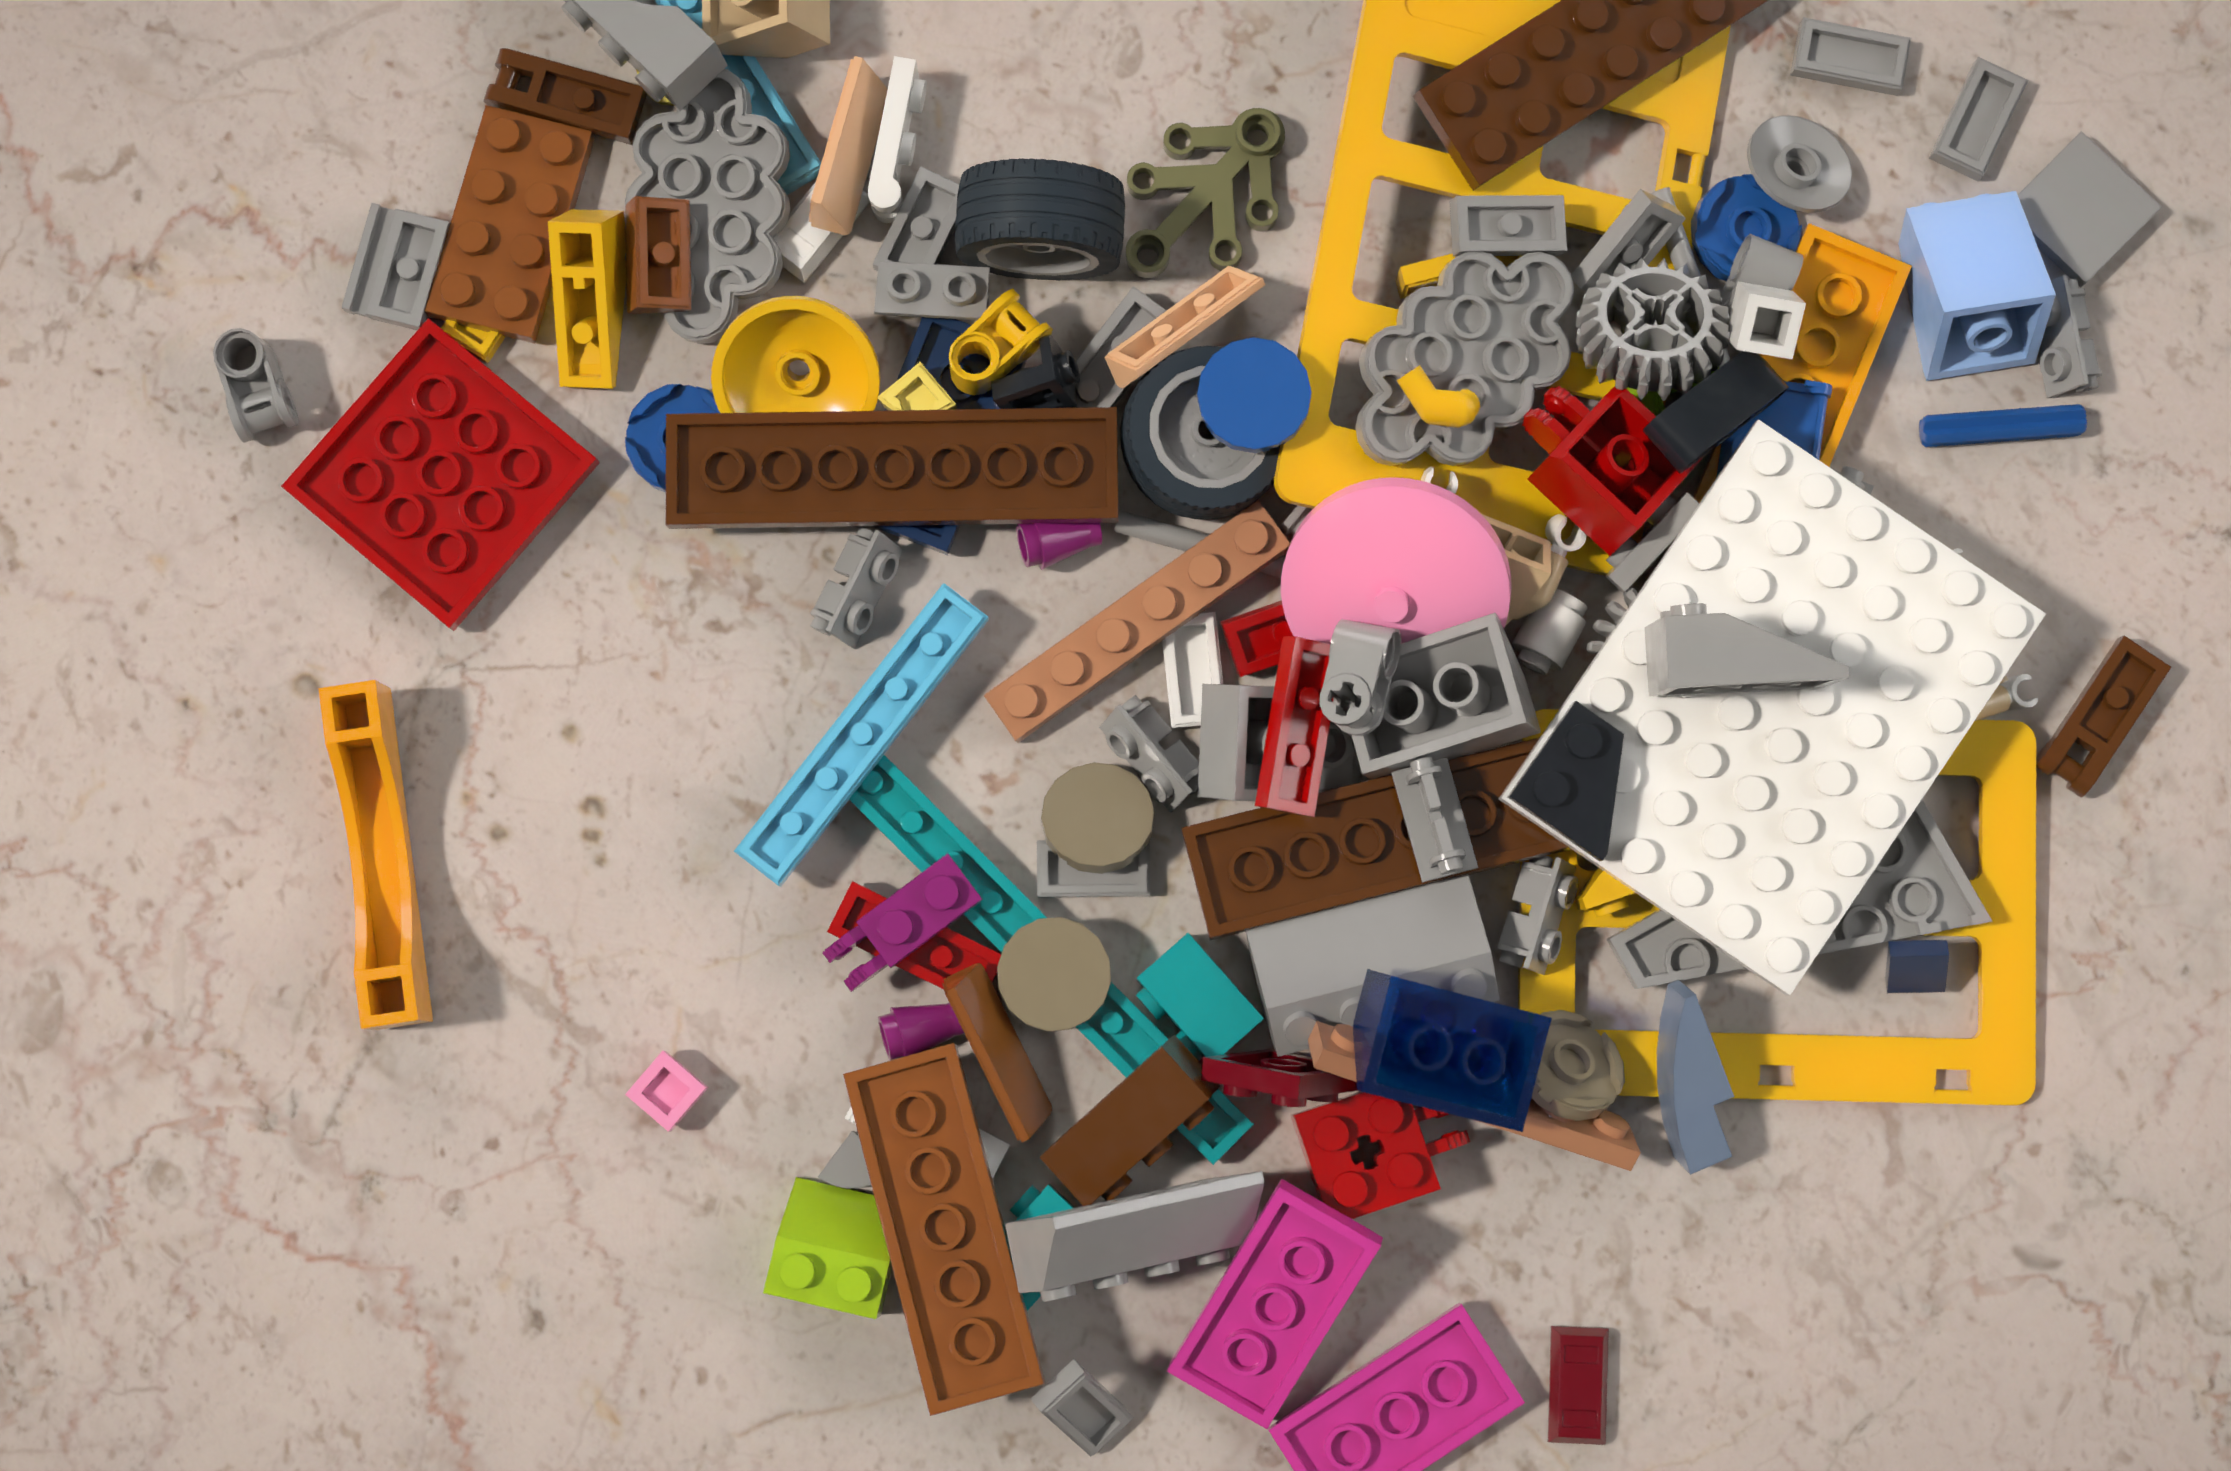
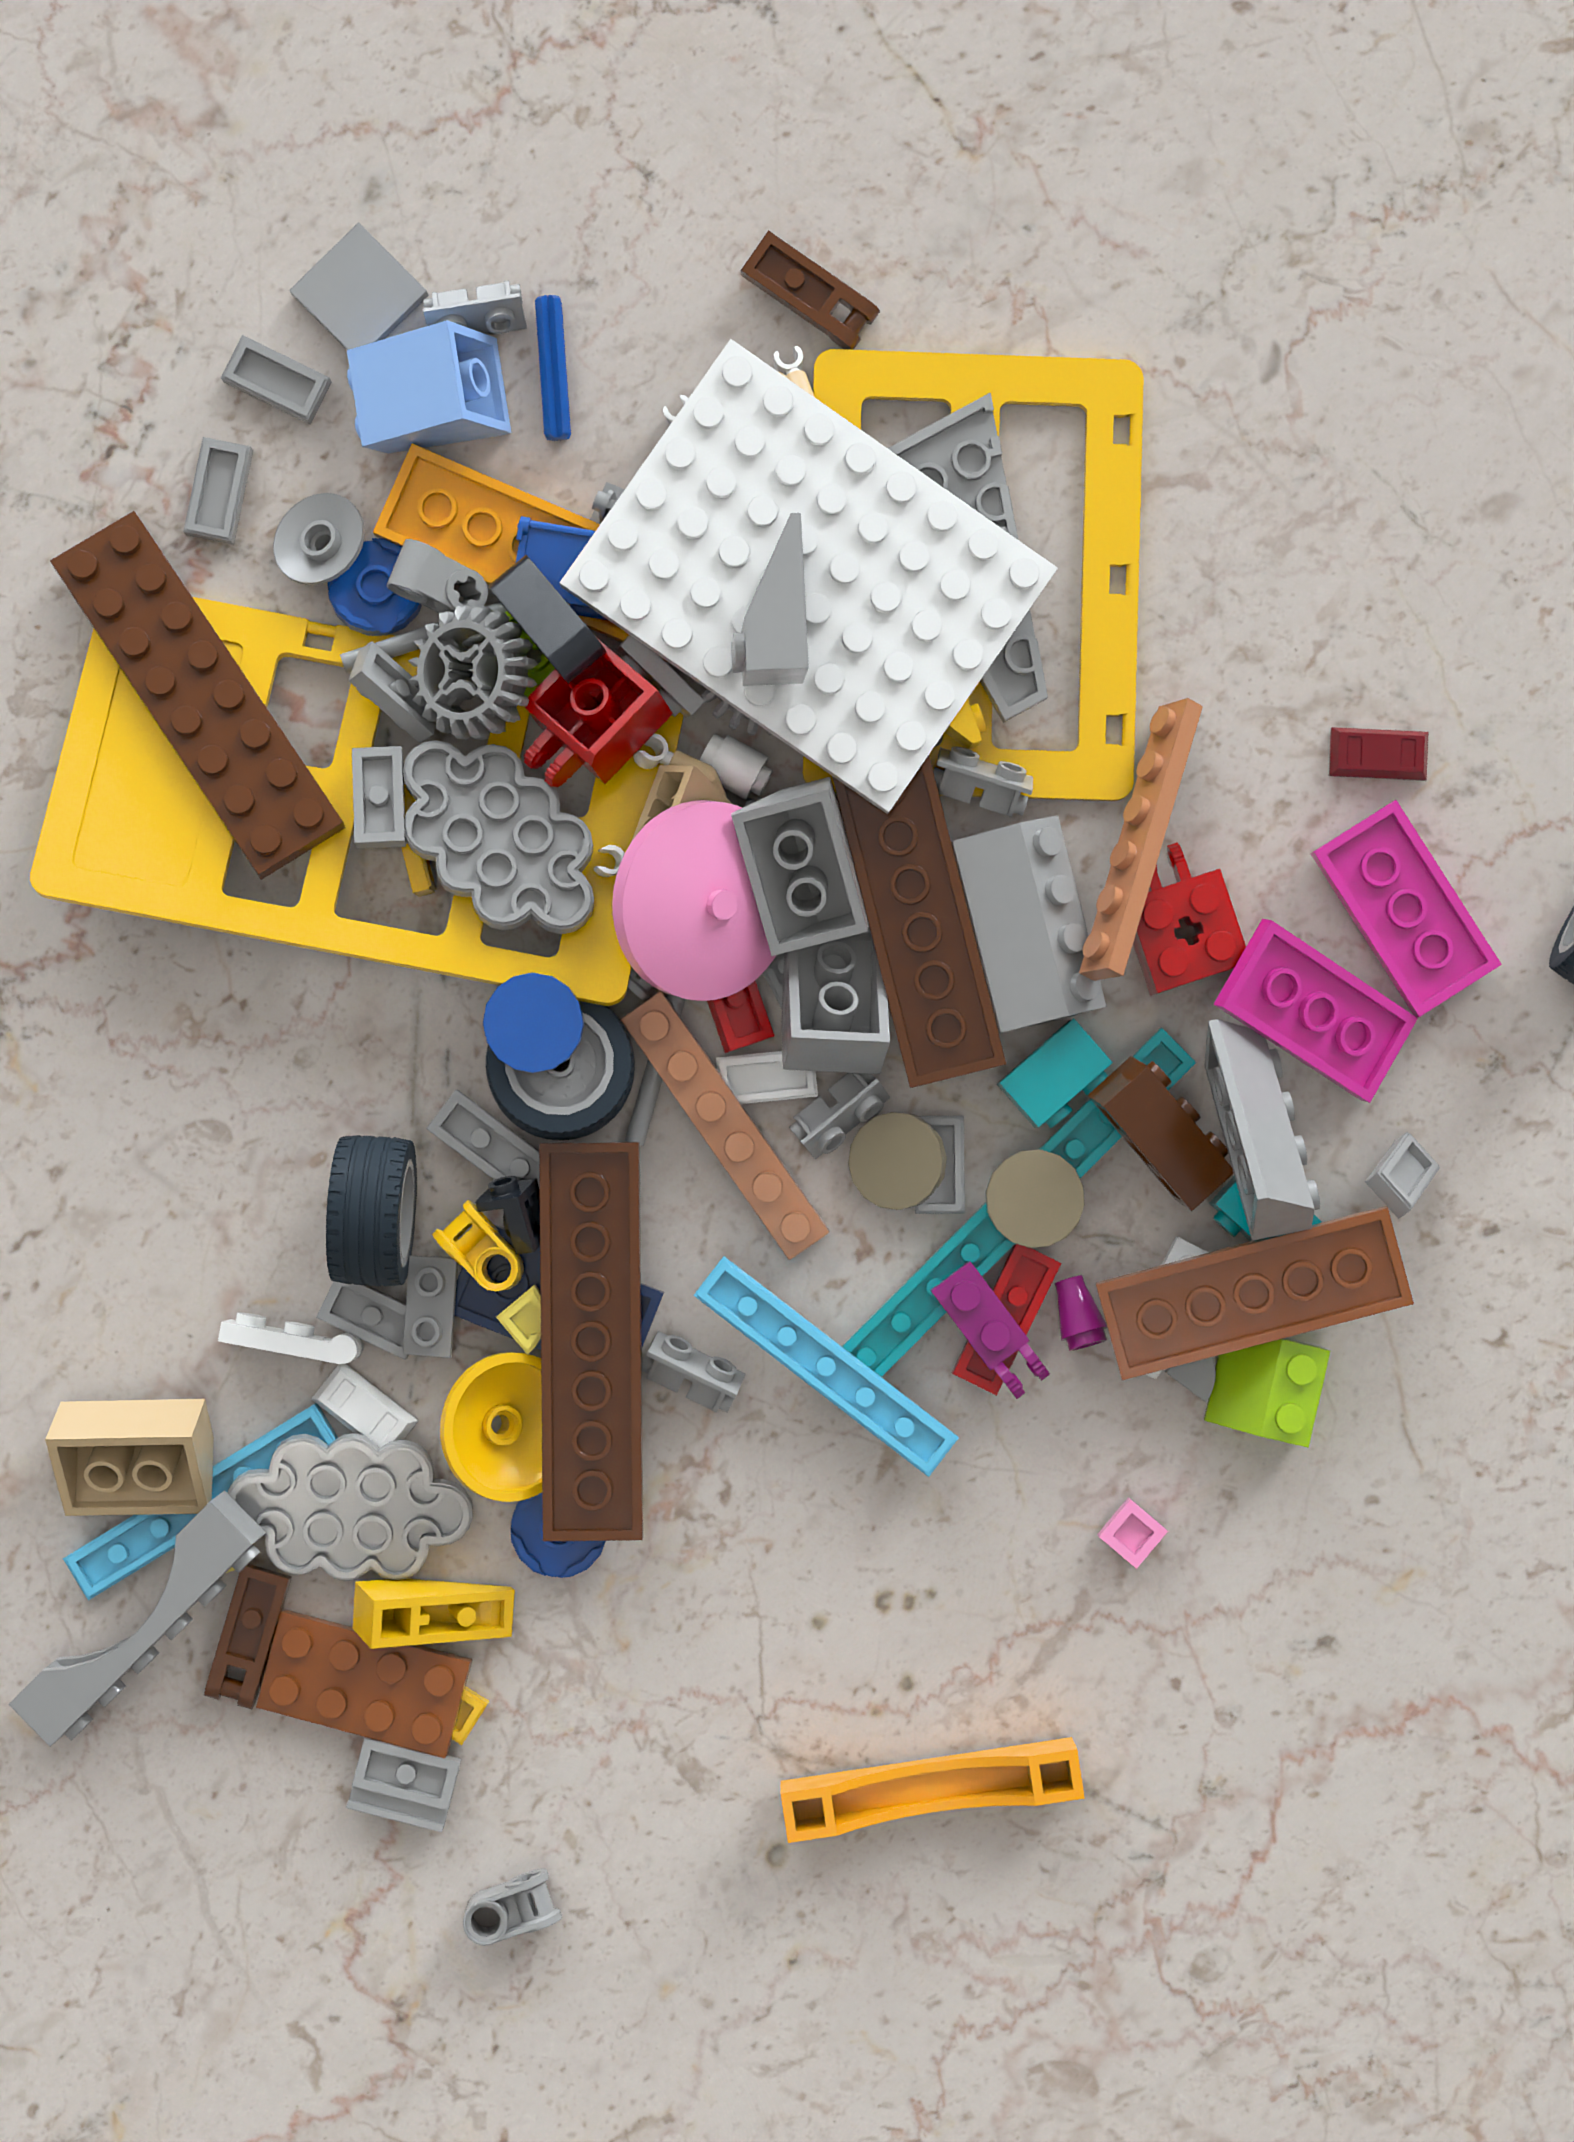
camera: 90 degrees left, 5 degrees up
red plate [281,318,600,631] -> none
dark orange slope [625,196,691,314] -> none
light nougat slope [809,56,888,235] -> none
dark orange slope [942,963,1052,1142] -> none
magenta cone [1016,523,1102,570] -> none
light nougat slope [1105,266,1265,389] -> none
olive plant [1126,108,1285,278] -> none
dark red plate [1201,1049,1362,1107] -> none
red plate [1255,636,1334,817] -> none
light grey piece [1319,619,1401,736] -> none
clear blue slope [1353,969,1552,1132] -> none
light grey hinge [1391,757,1478,883] -> none
yellow arm [1396,365,1480,428] -> none
black wing [1507,701,1624,861] -> none
dark tan tile [1513,1010,1625,1121] -> none
sand blue slope [1657,979,1734,1175] -> none
white brick [1728,281,1806,359] -> none
dark blue tile [1885,940,1949,993] -> none

